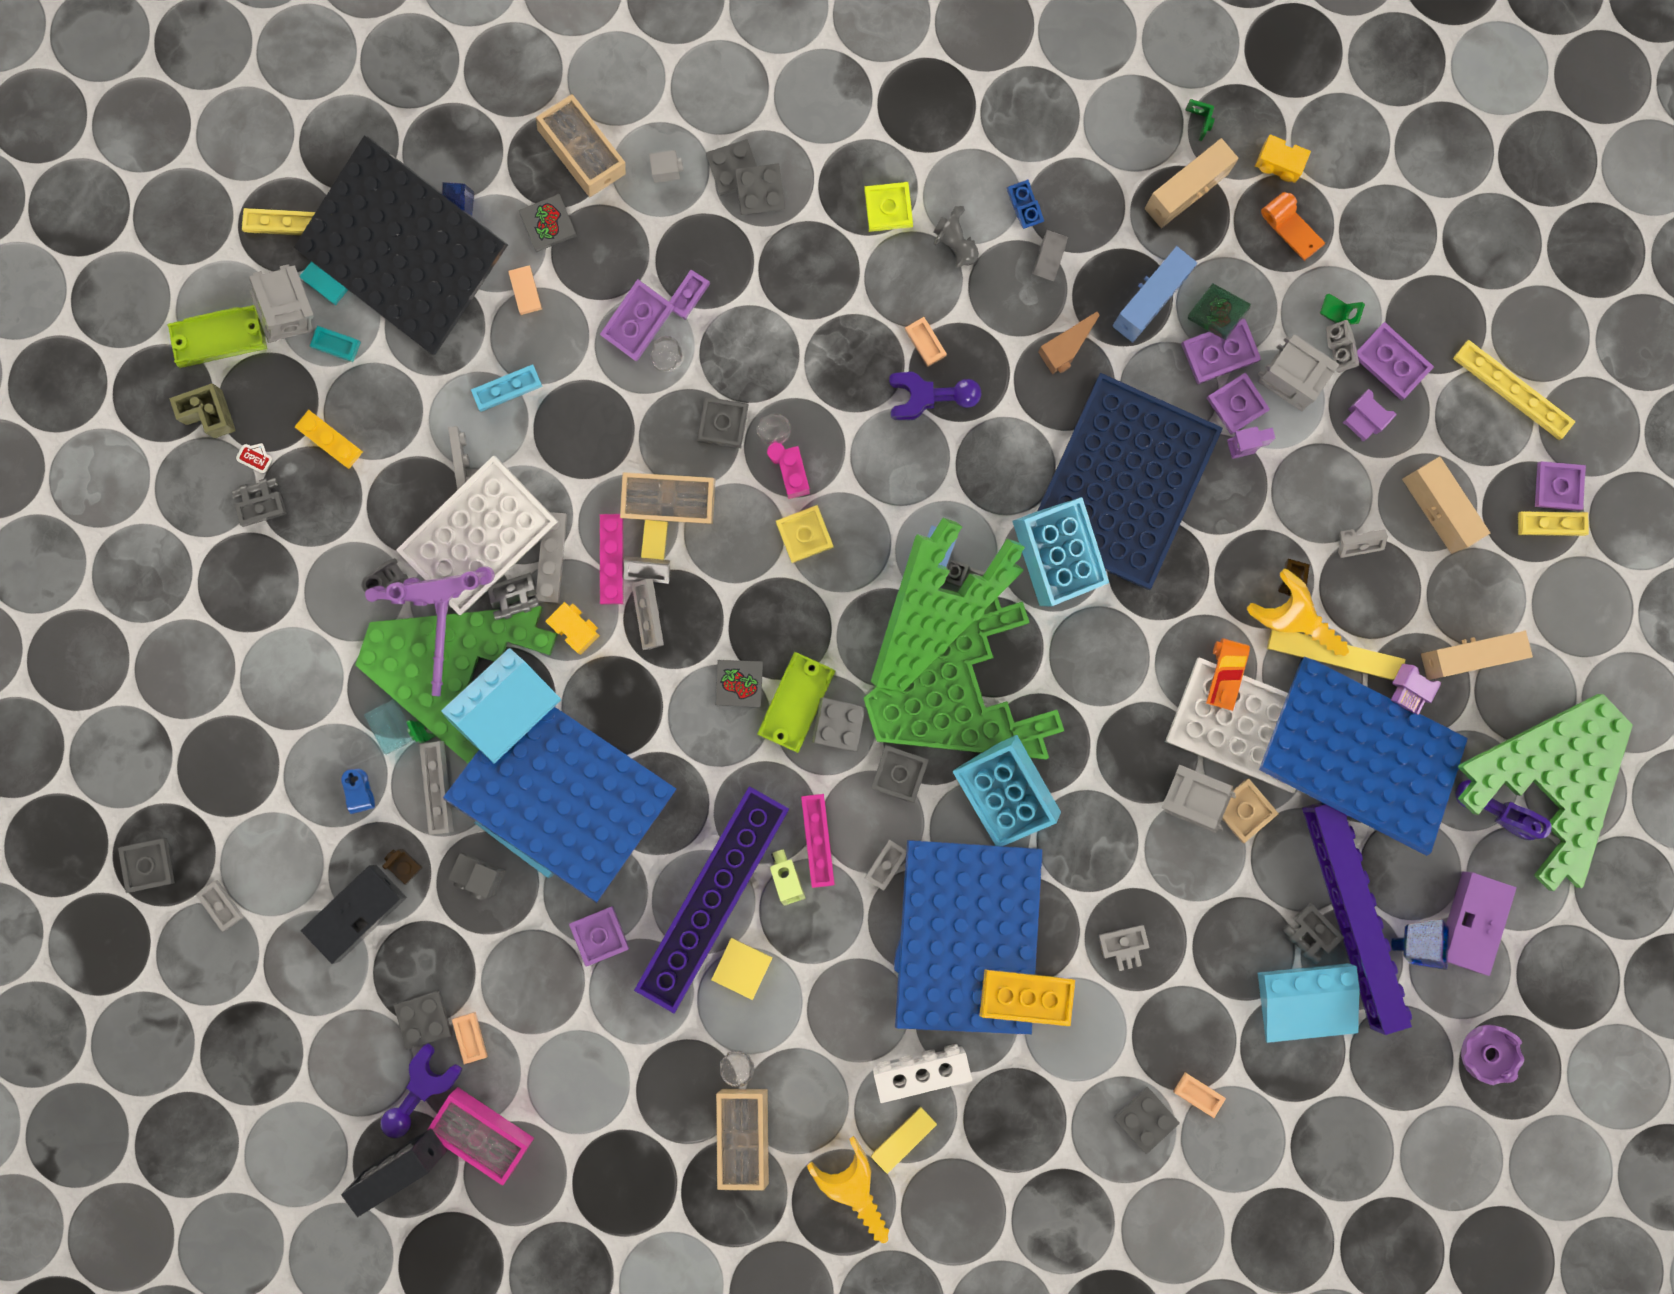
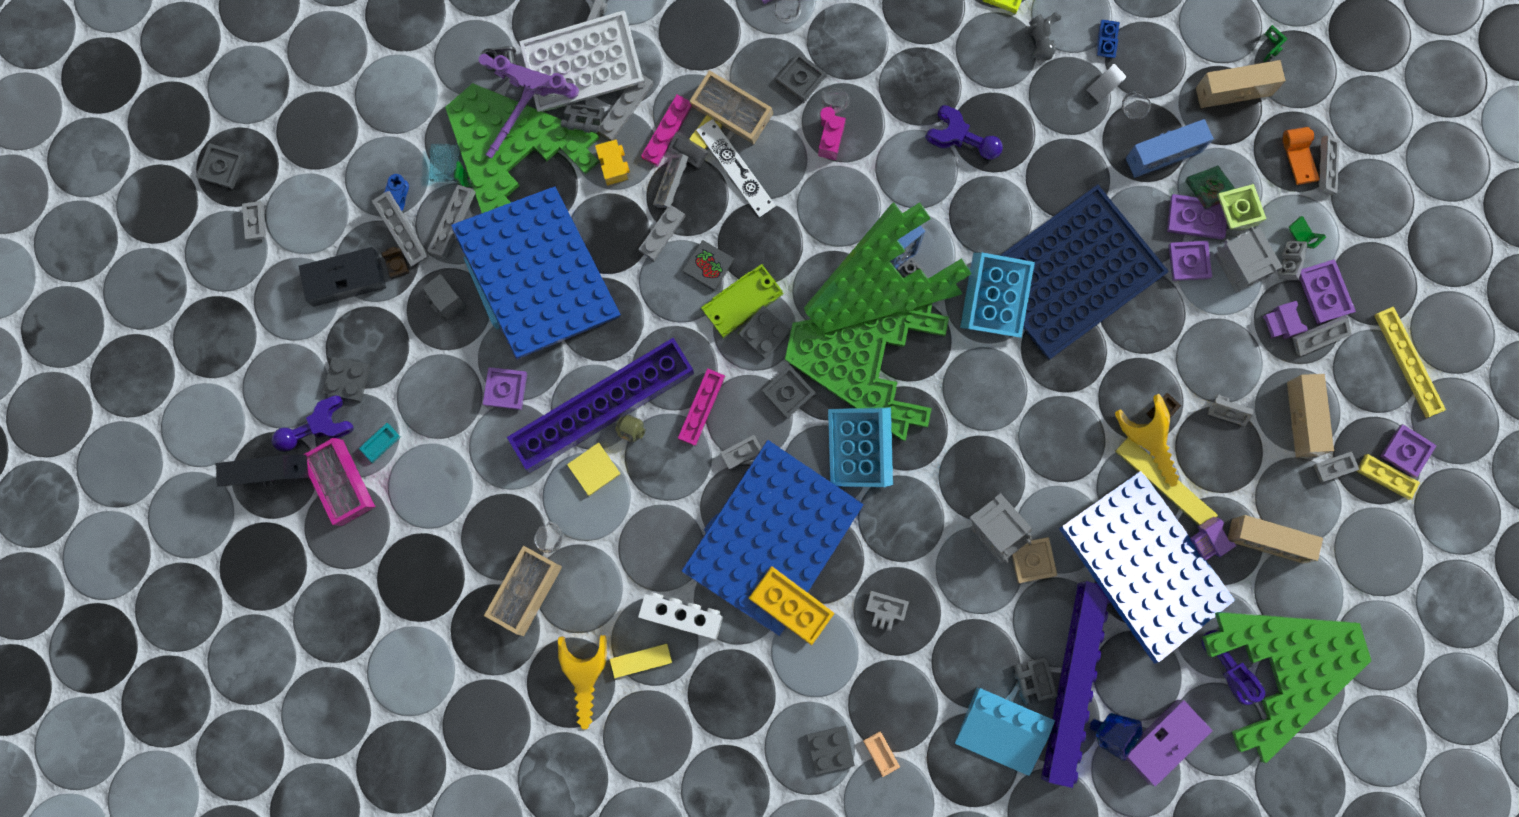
camera: 35 degrees right, 5 degrees down
medium azure slope [441,648,561,763] -> none
light nougat tile [452,1012,488,1064] -> none
yellowish green torso [770,850,806,906] -> none
light yellow tile [776,505,834,563] -> none
light nougat tile [905,317,947,367] -> none
medium nougat slope [1038,312,1099,374] -> none
white plate [1165,658,1296,793] -> none
orange door [1206,638,1250,711] -> none
medium lavender piece [1227,426,1276,459] -> none
yellow brick [1255,135,1311,183] -> none
none -> teal tile [359,423,401,463]
none -> light grey plate [372,191,429,266]
none -> olive head [615,415,646,443]
none -> light grey plate [638,205,686,261]
none -> white sticker [697,119,776,217]
none -> clear hair [1122,91,1151,120]
none -> yellowish green slope [1217,184,1266,231]
none -> light grey plate [1293,316,1352,356]
none -> light grey plate [1313,451,1359,483]
none -> light grey plate [1319,135,1340,195]

